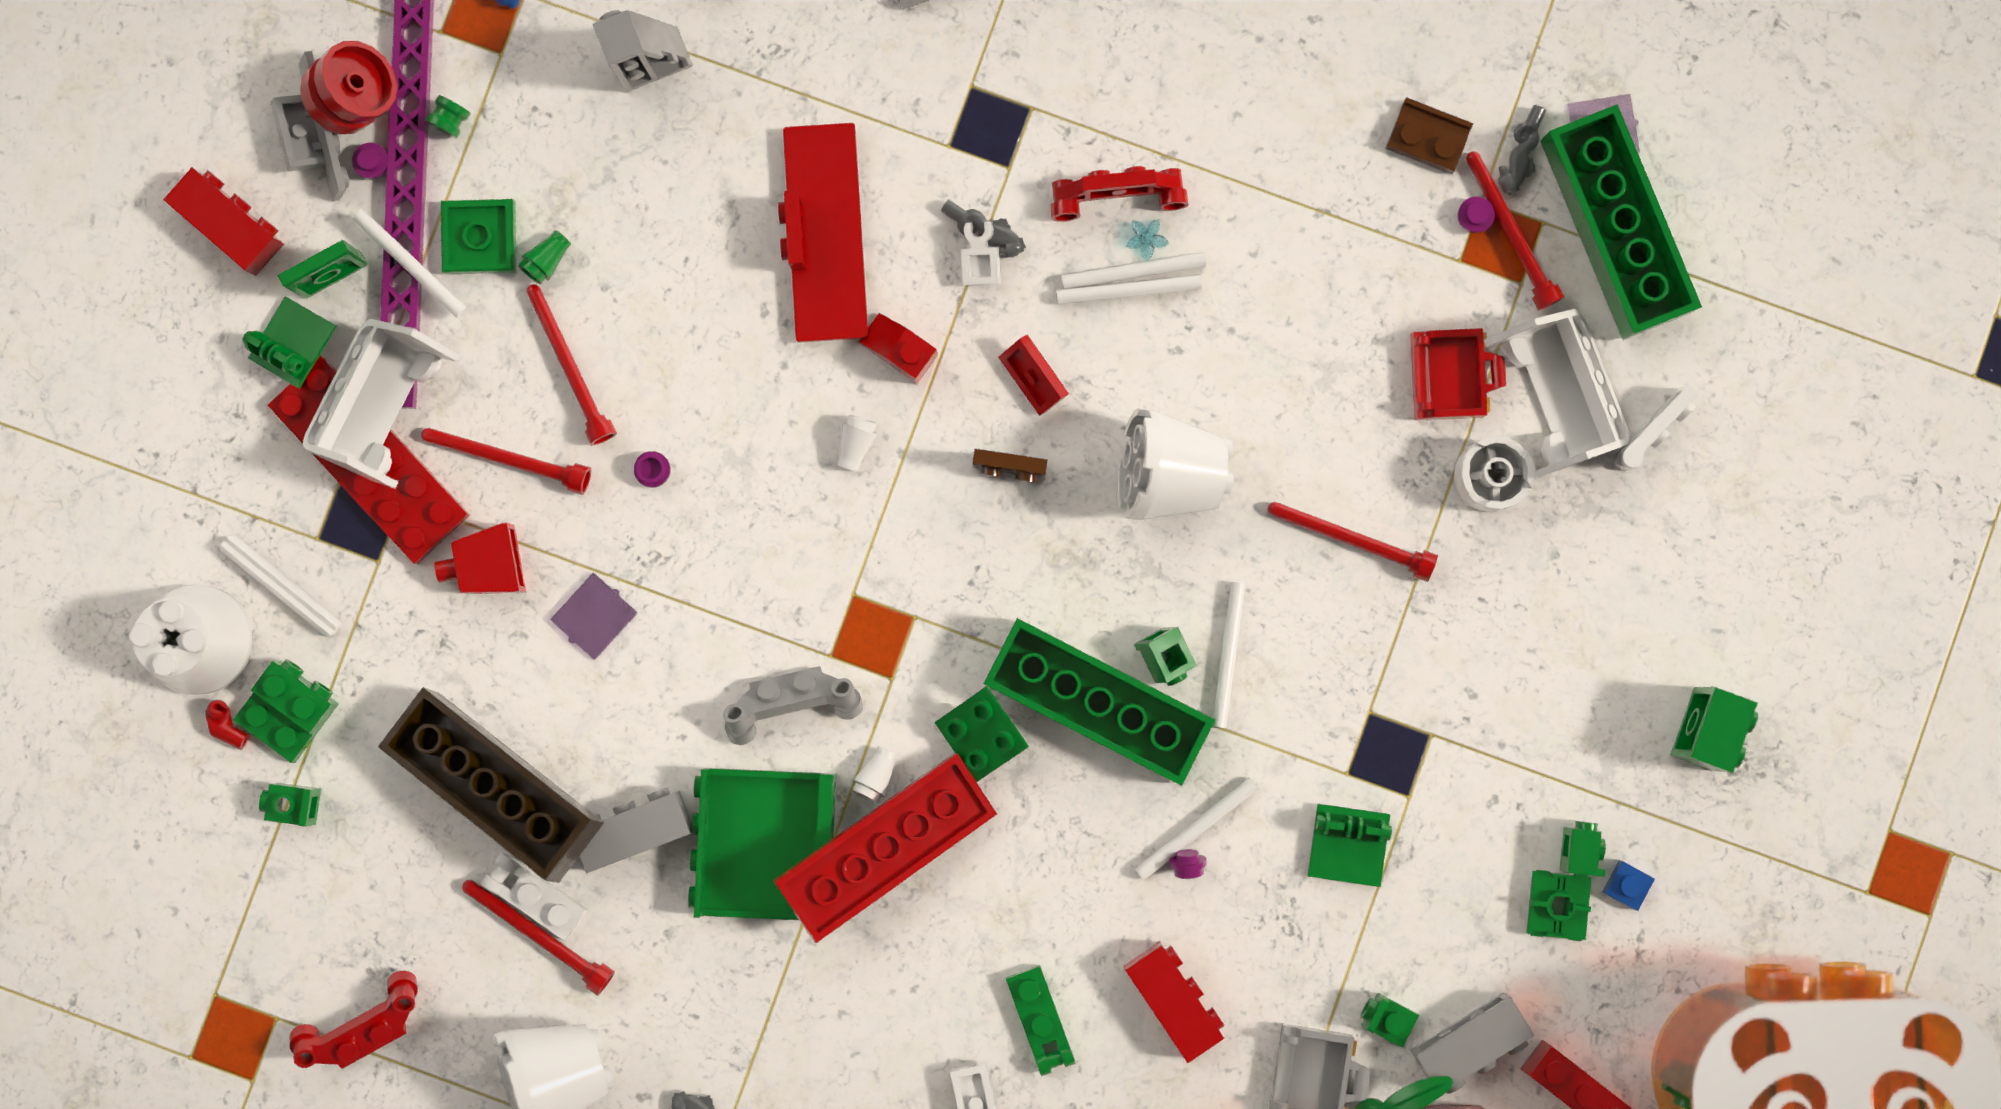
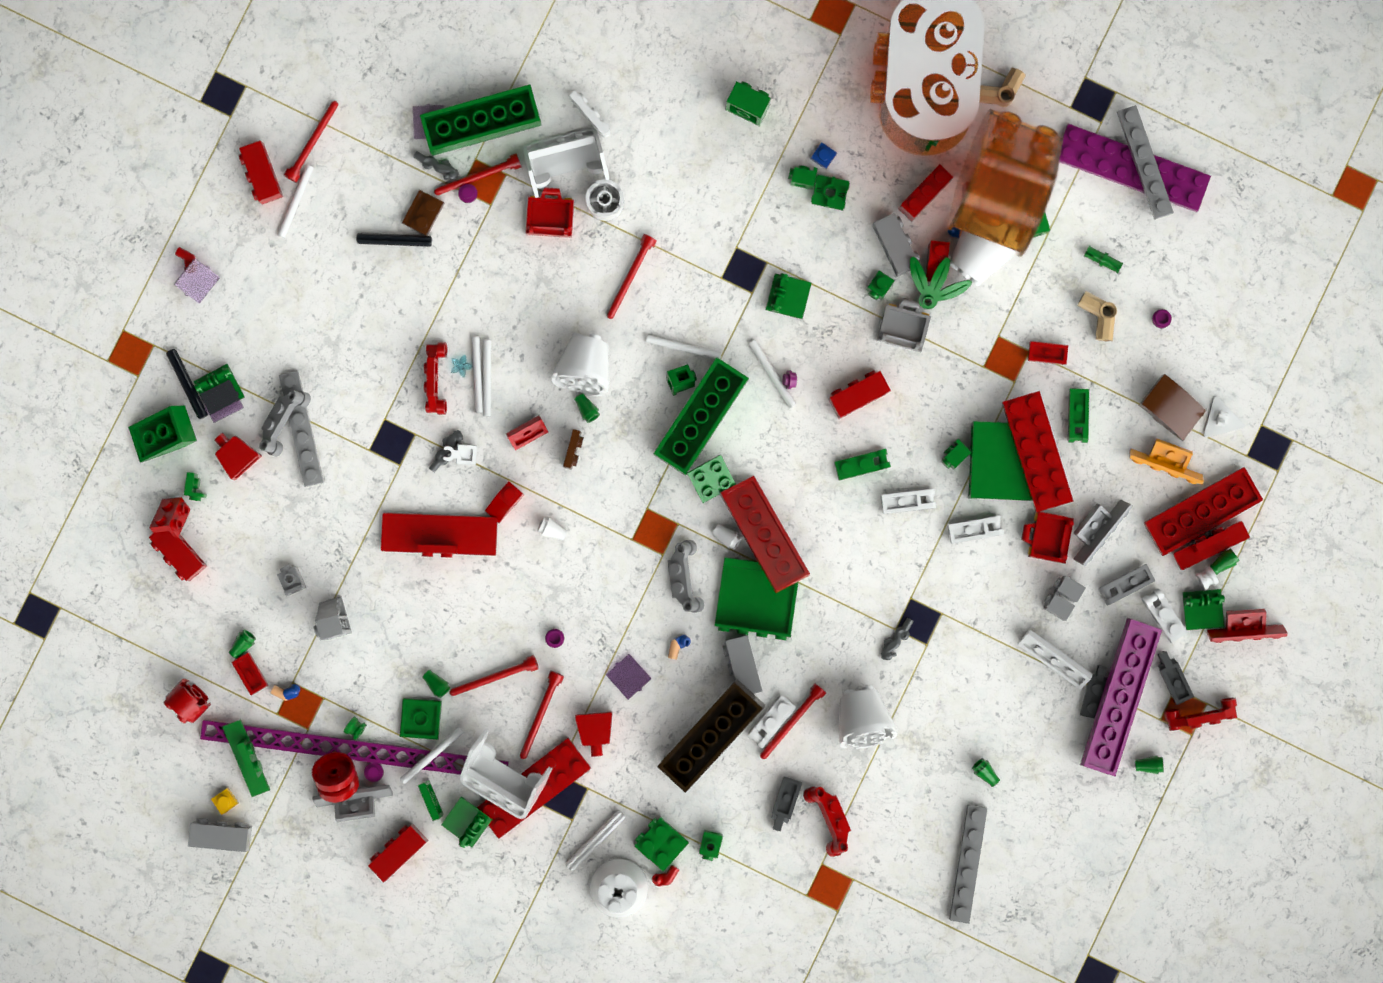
camera: 90 degrees left, 0 degrees up
none -> black axle [356,233,432,247]
none -> green cone [574,393,600,423]
none -> arm [668,635,691,660]
none -> dark grey hinge [771,776,802,832]

